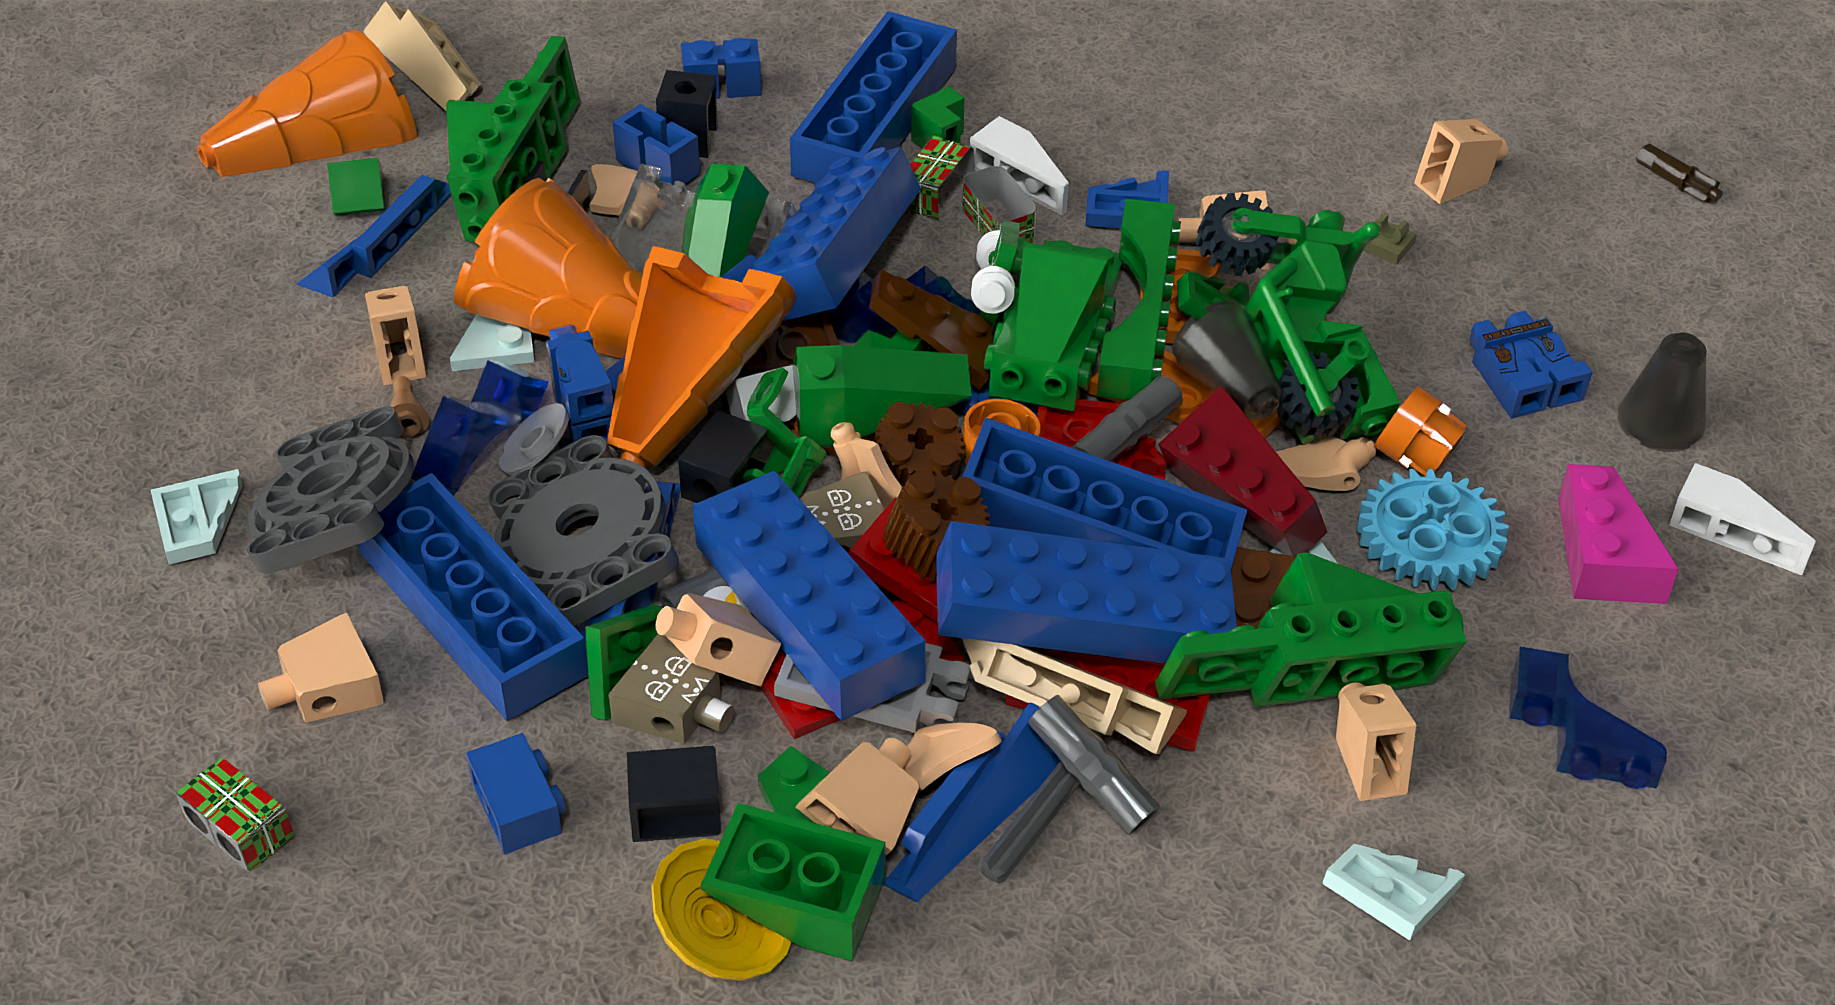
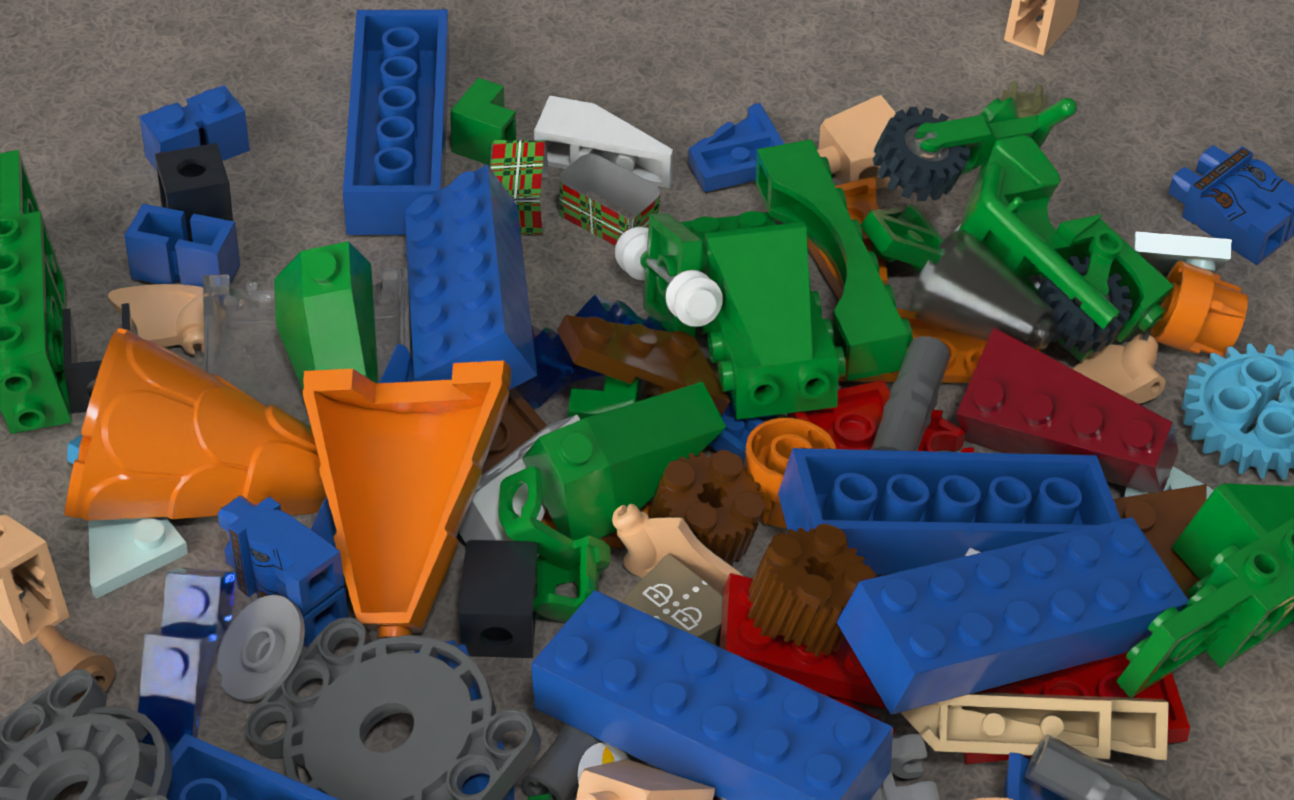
camera: 25 degrees left, 0 degrees up
none -> light aqua wing [1134,232,1232,273]

